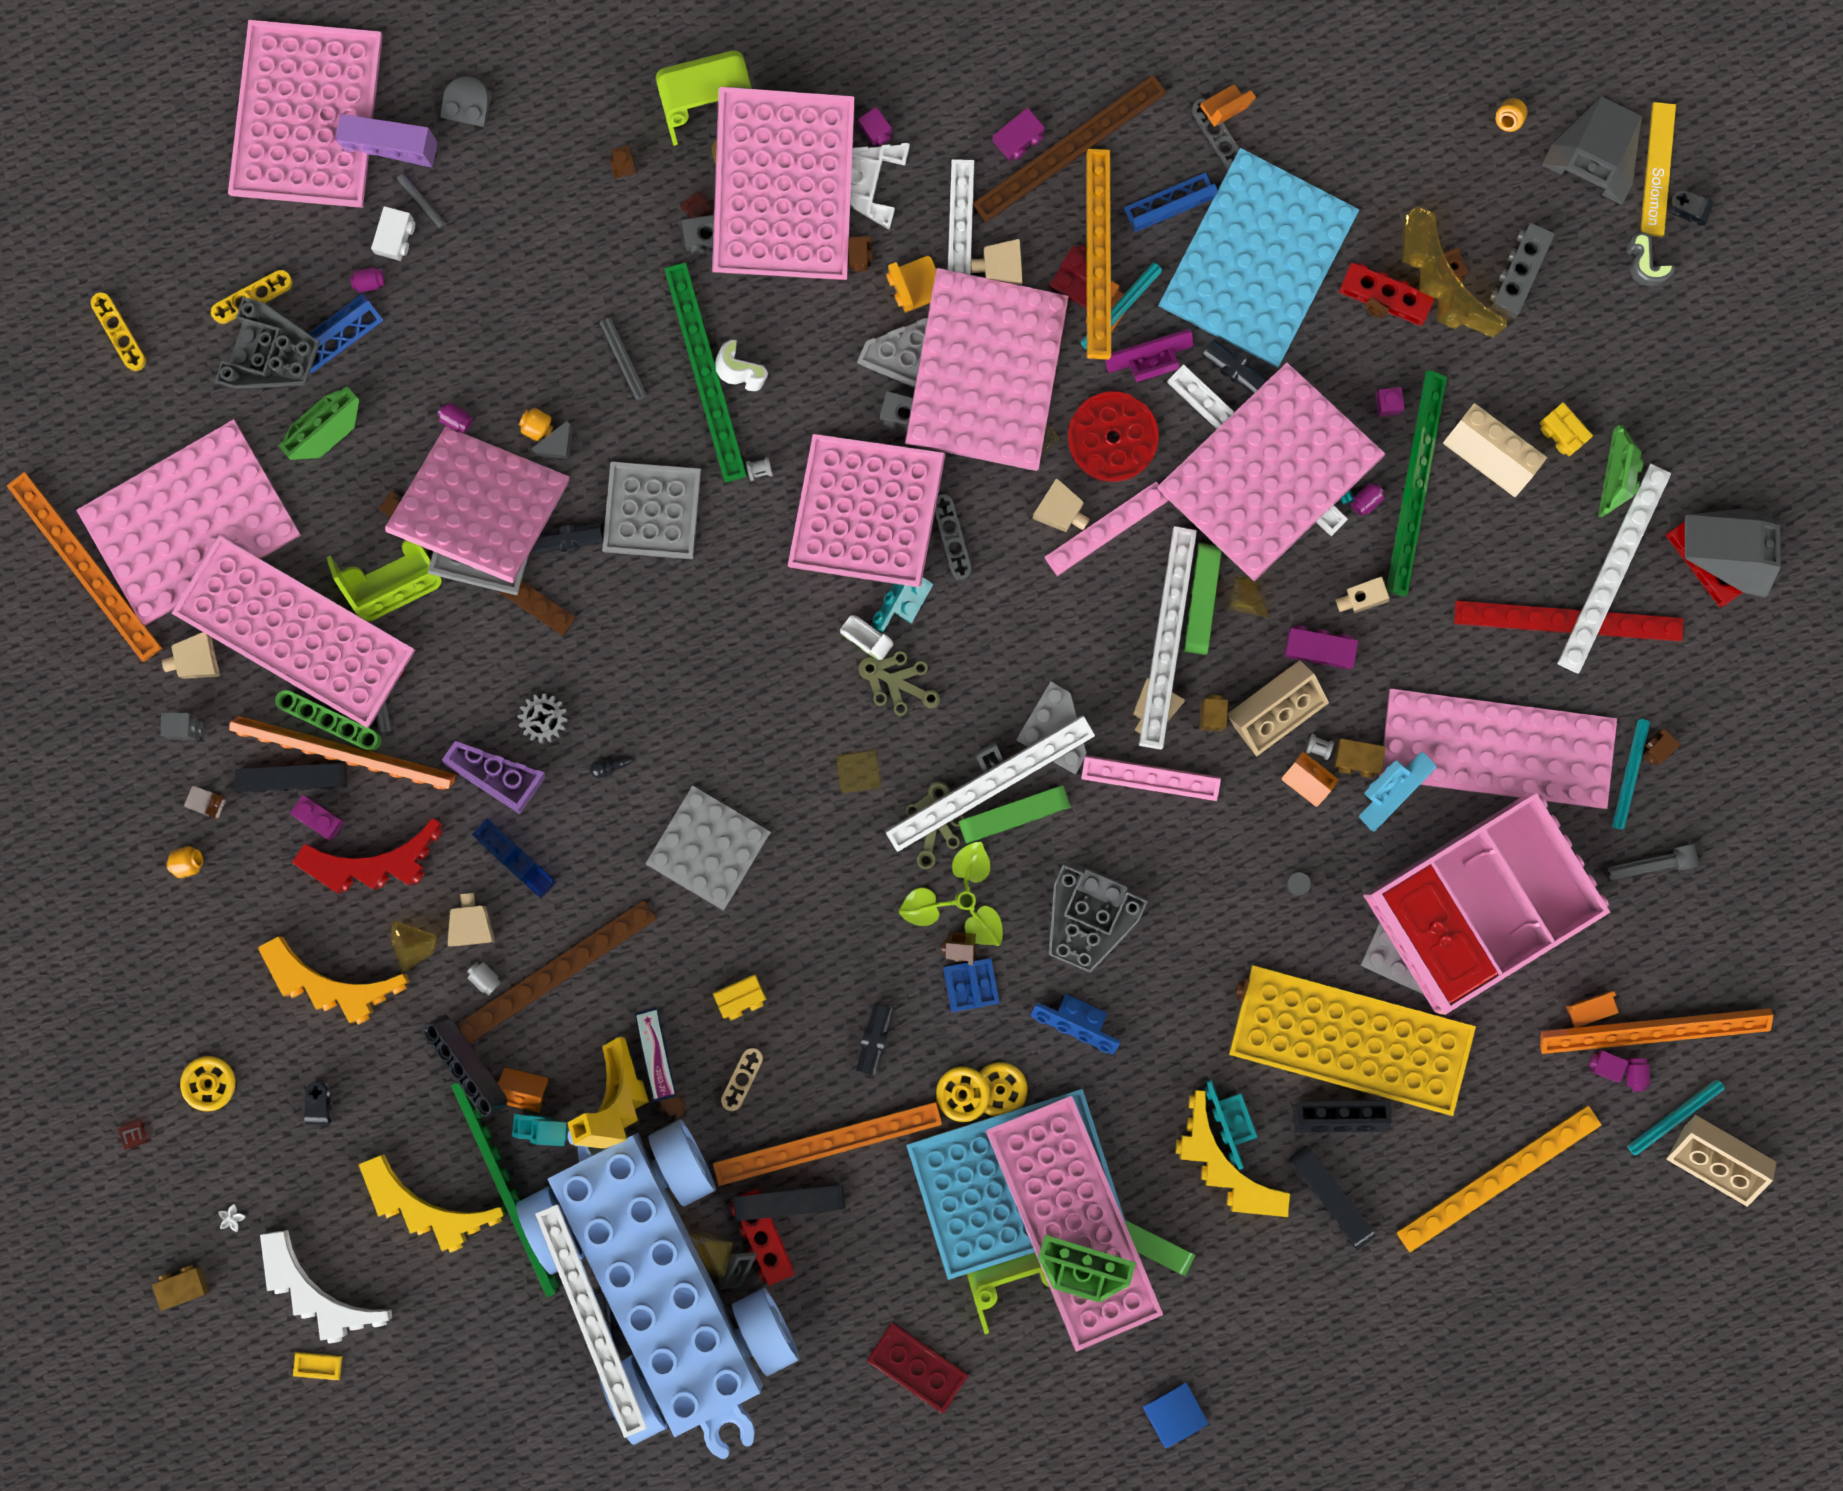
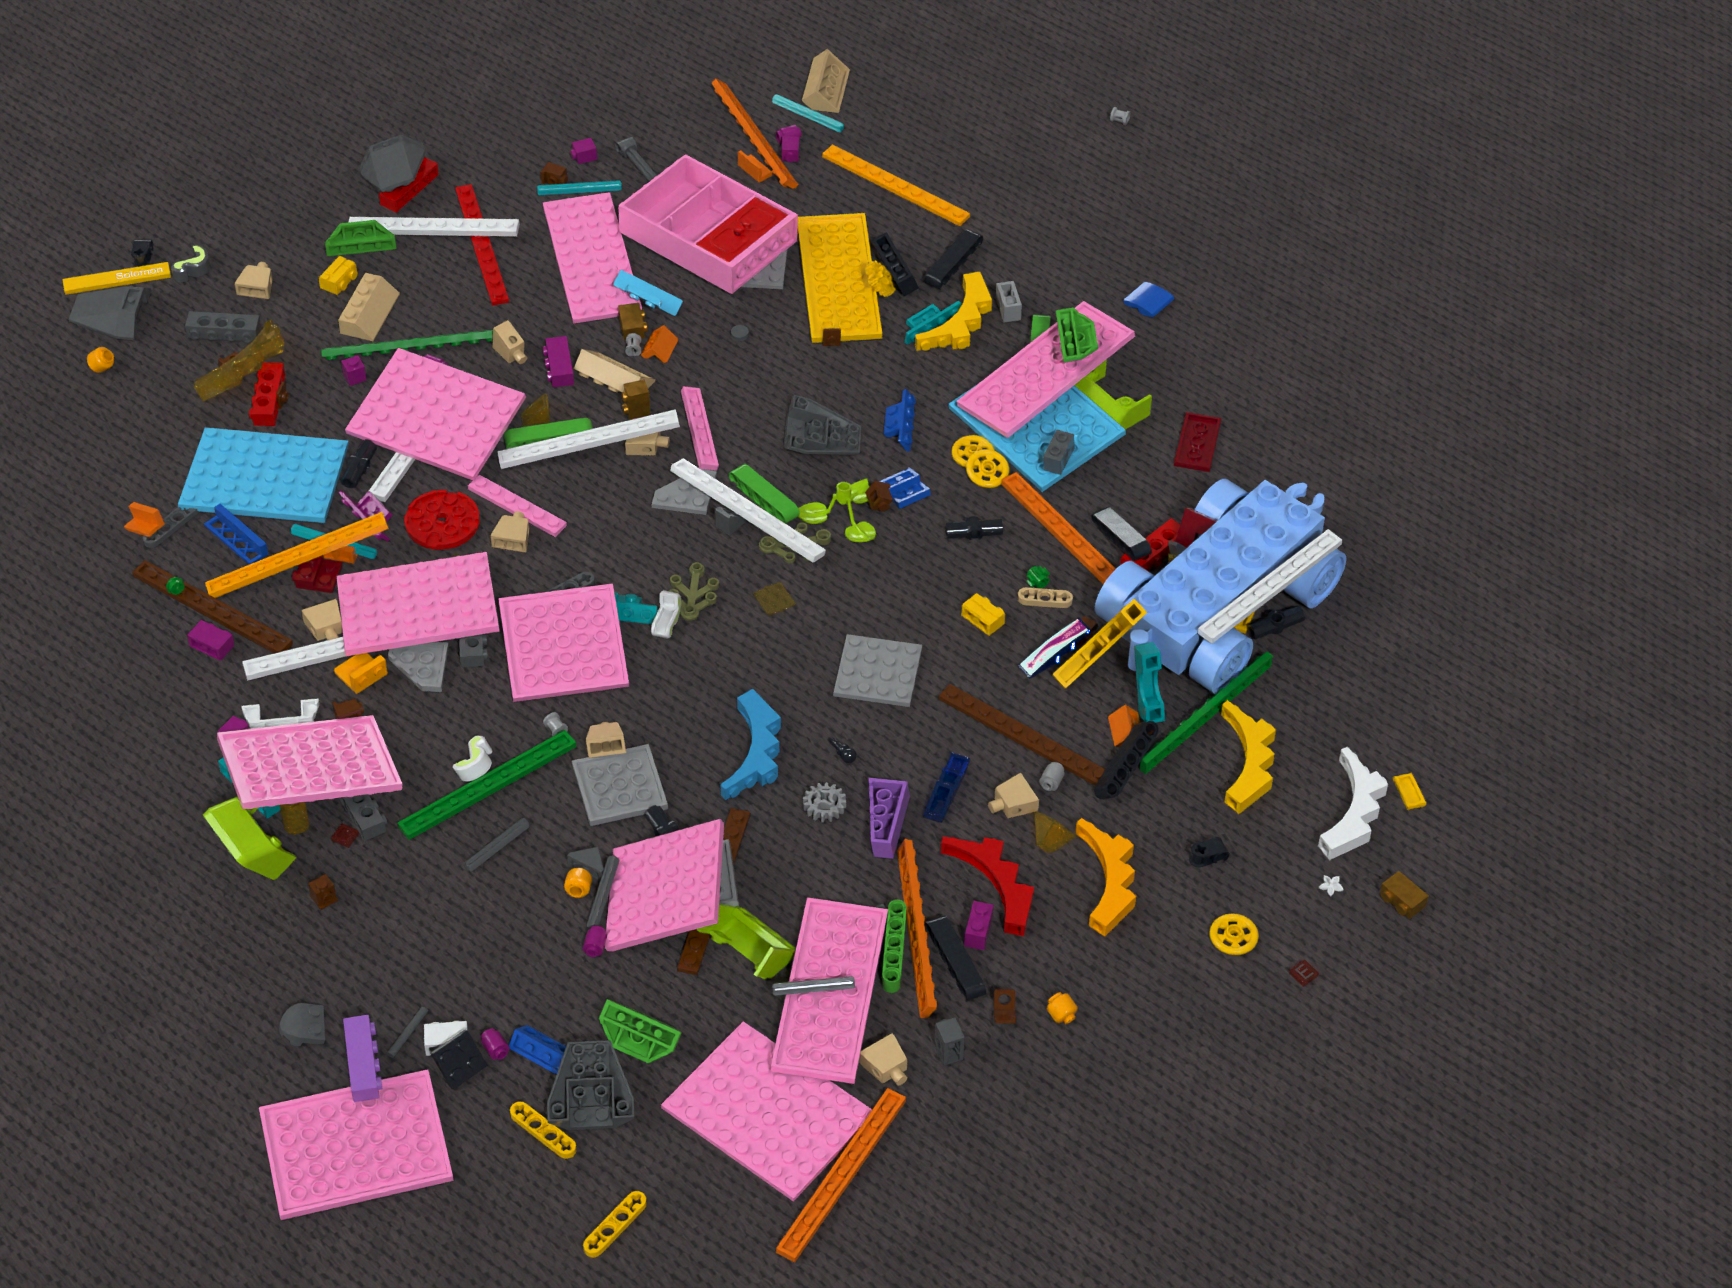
camera: 115 degrees left, 35 degrees down
none -> green plate [166,577,185,595]
none -> tan torso [235,262,273,299]
none -> black plate [430,1030,488,1089]
none -> magenta brick [570,138,597,164]
none -> tan torso [586,722,626,758]
none -> dark grey axle [586,855,620,929]
none -> dark azure arch [720,689,781,800]
none -> dark grey axle [772,976,855,996]
none -> yellow gear [865,260,896,297]
none -> light grey brick [996,281,1022,322]
none -> green gear [1026,566,1050,589]
none -> dark grey brick [1043,430,1075,475]
none -> dark red tile [1175,507,1218,548]

